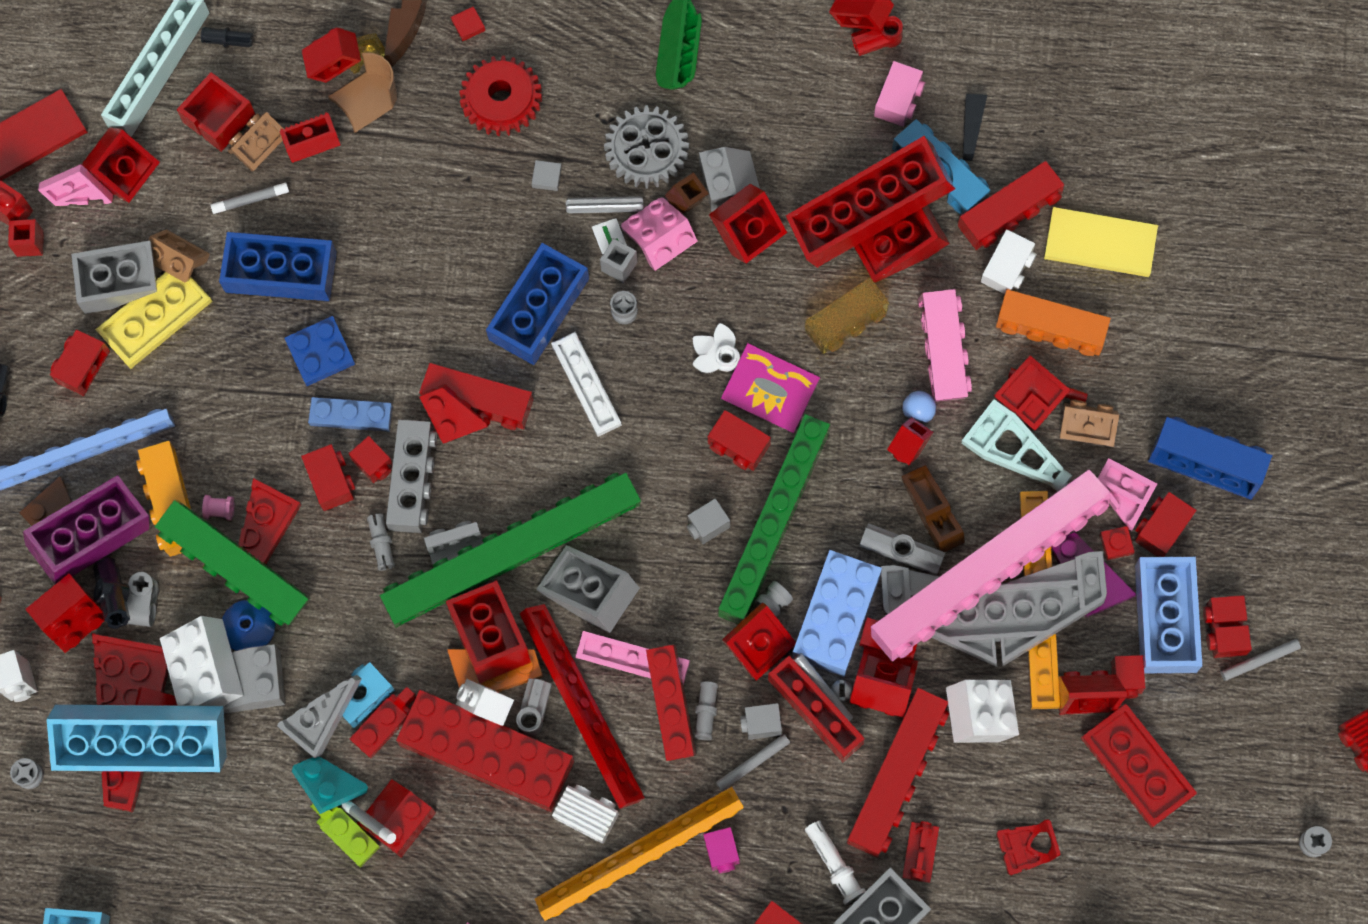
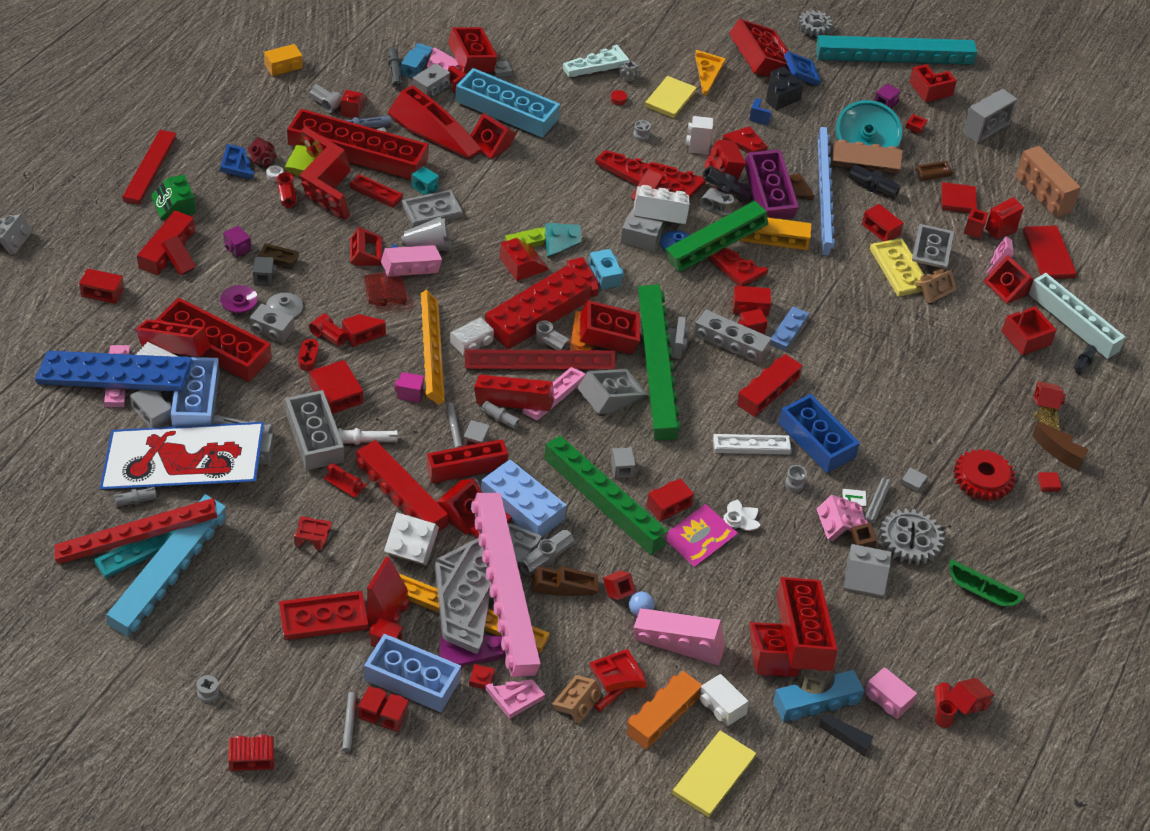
camera: 105 degrees right, 25 degrees down
medium azure brick [46,705,227,772] -> none
bright pink bush [202,495,235,521] -> none
light grey bar [210,182,289,214] -> none
blue brick [219,232,337,301] -> none
medium nougat bracket [227,112,284,171] -> none
light grey wing [277,675,362,758] -> none
red brick [279,112,341,163] -> none
blue plate [284,316,355,386] -> none
medium nougat piece [328,53,397,133] -> none
light grey bar [342,801,396,844] -> none
light grey pin [367,514,395,571] -> none
red wing [419,384,490,444] -> none
white brick [456,679,514,726] -> none
light grey brick [600,238,638,283] -> none
red brick [708,184,788,264] -> none
red plate [722,602,796,681] -> none
light grey wheel [755,581,793,617] -> none
light grey bar [793,653,853,721] -> none
clear yellow brick [804,278,889,354] -> none
red brick [958,161,1064,250] -> none
light aqua plate [961,400,1073,491] -> none
red brick [1135,492,1197,557] -> none
blue brick [1148,417,1272,500] -> none

